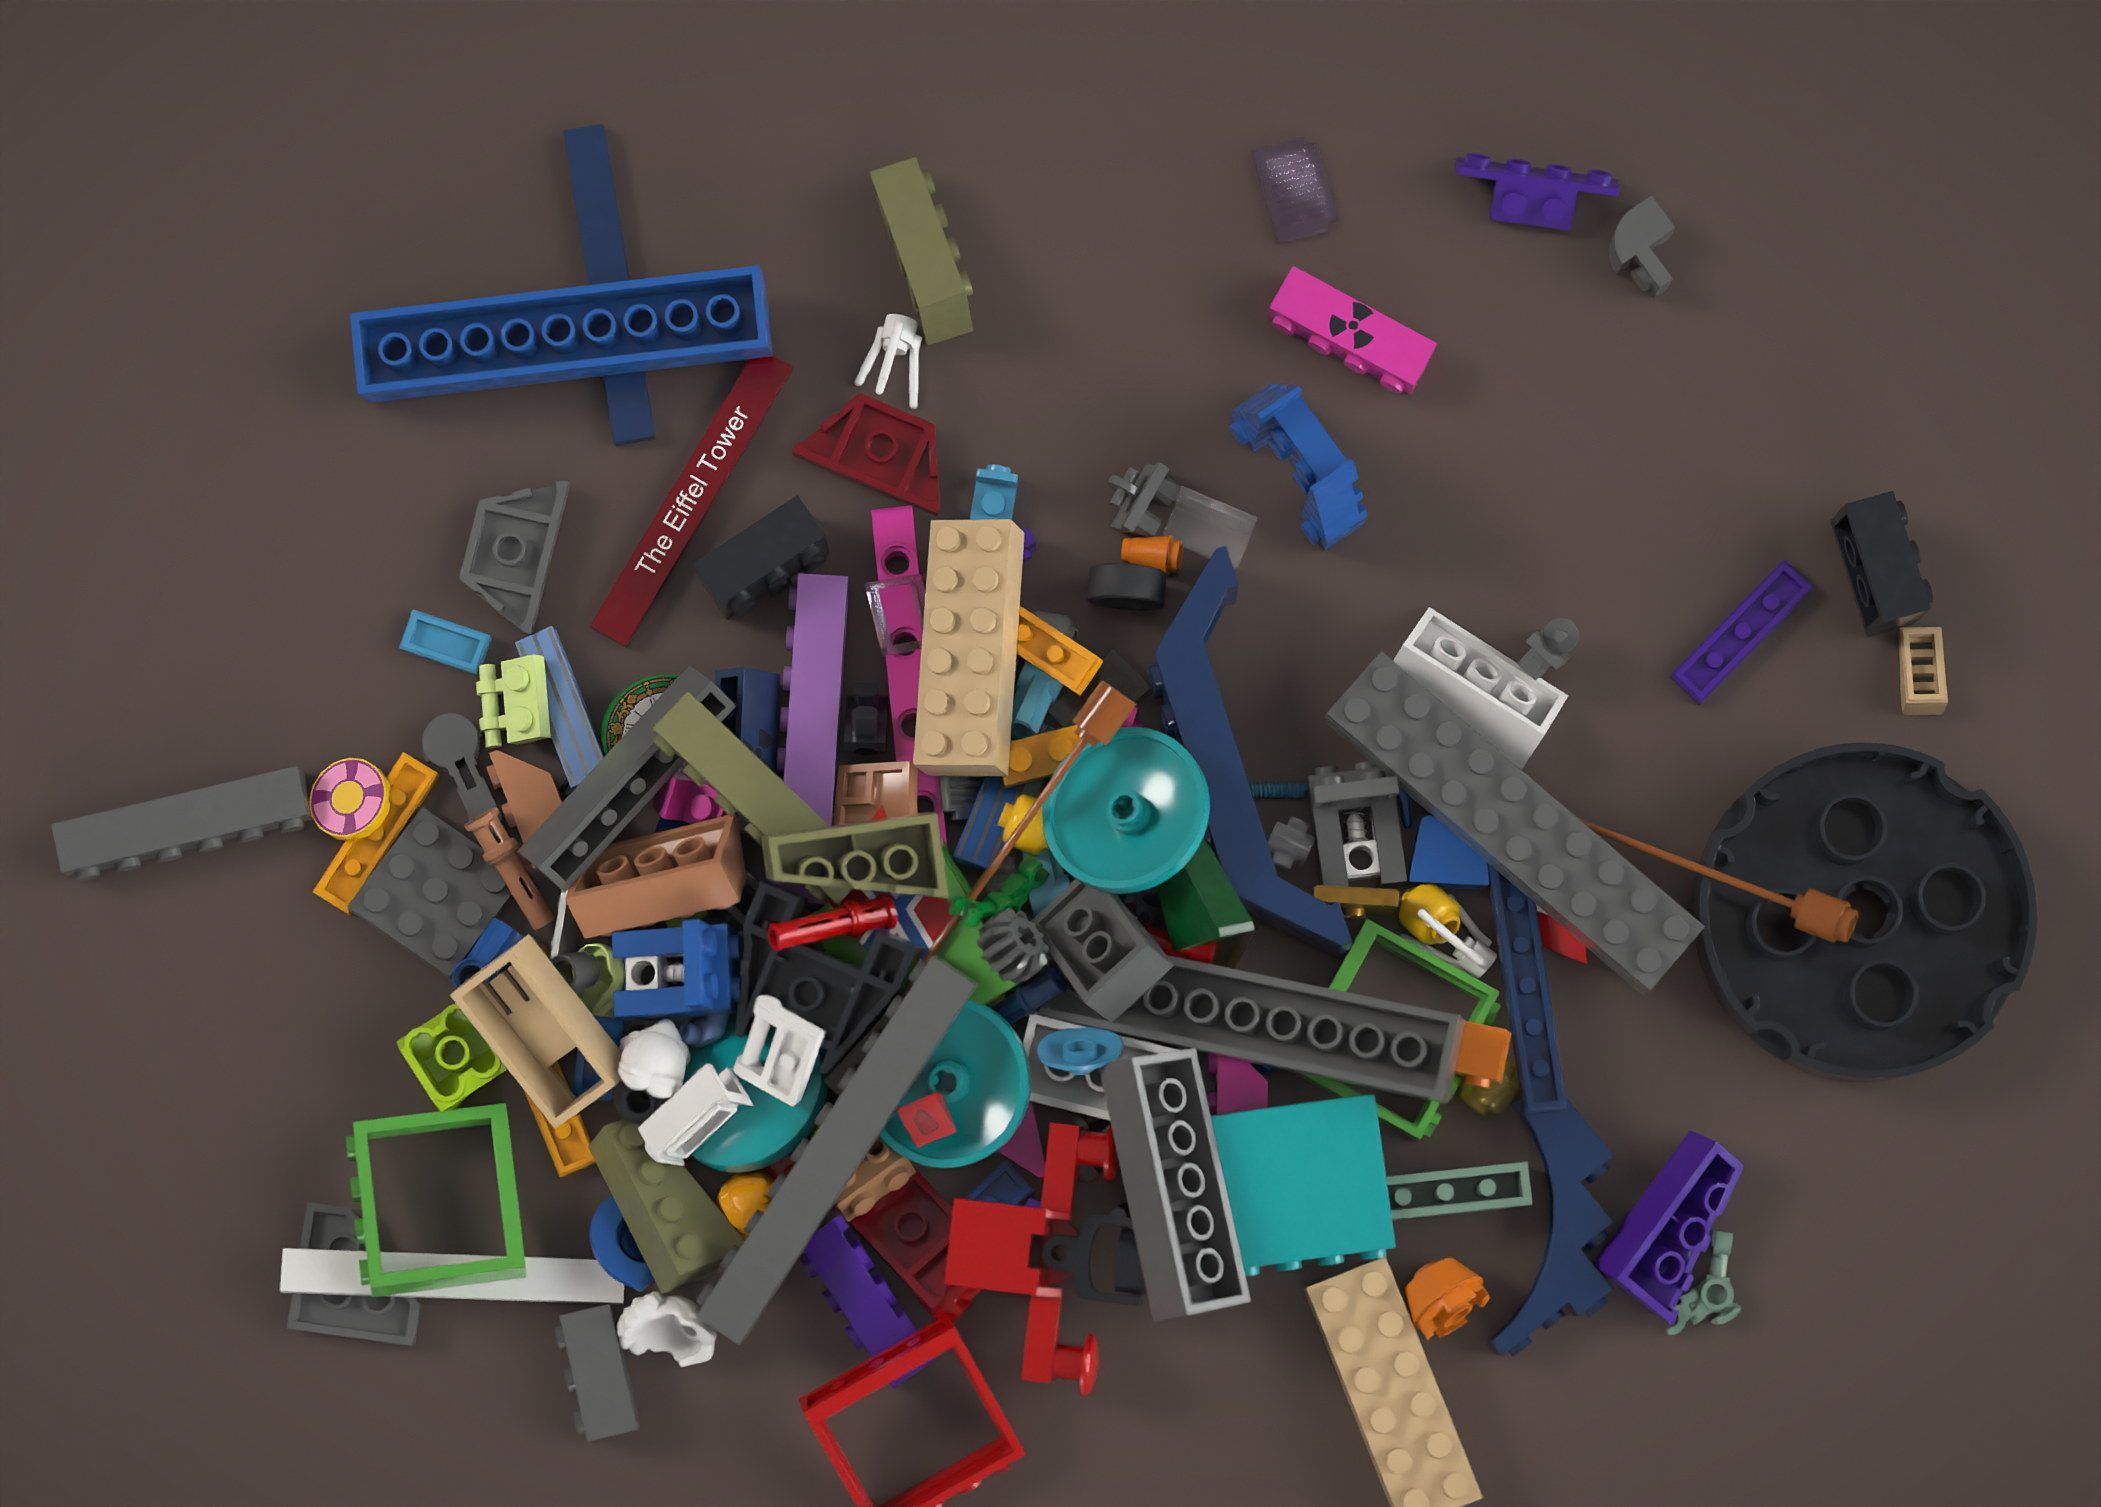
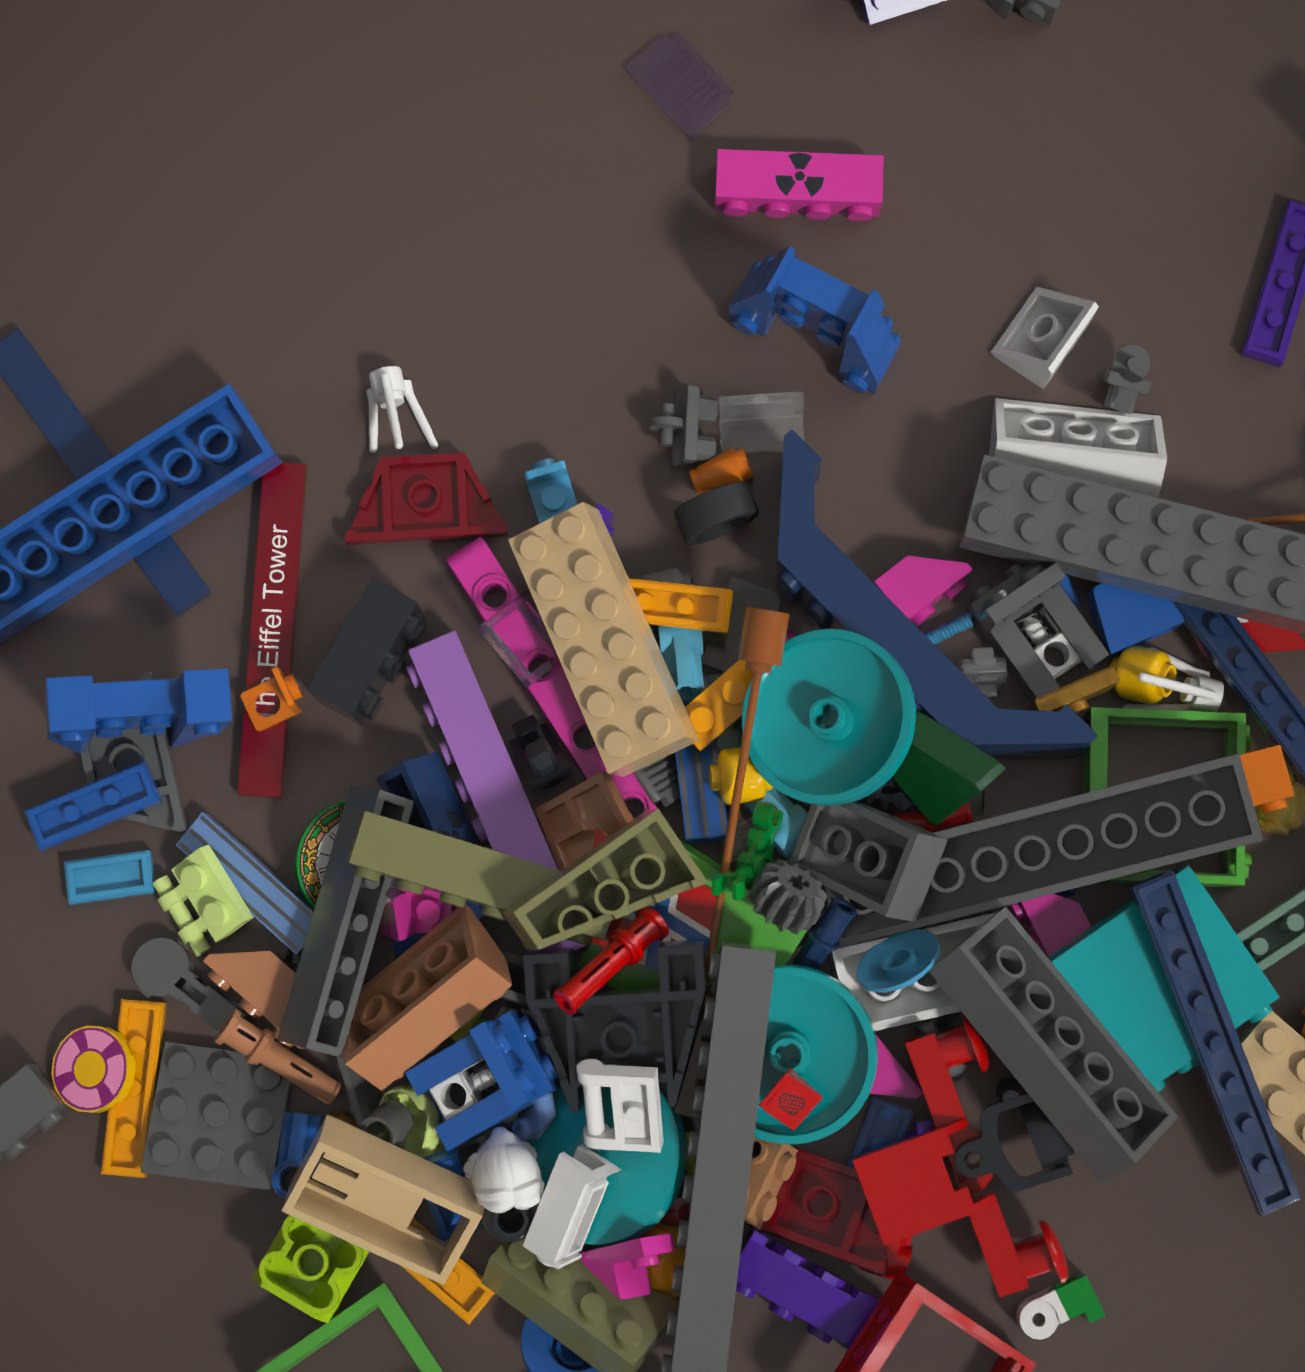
camera: 25 degrees left, 0 degrees up
olive wedge [869,157,974,346] -> none
none -> blue tile [24,761,163,851]
none -> blue wedge [44,668,232,753]
none -> orange bracket [241,666,303,732]
none -> dark pink slope [581,1233,676,1300]
none -> dark pink slope [874,556,973,626]
none -> white slope [991,287,1099,389]
none -> leg [1016,1272,1106,1340]
none -> dark blue tile [1129,870,1302,1217]

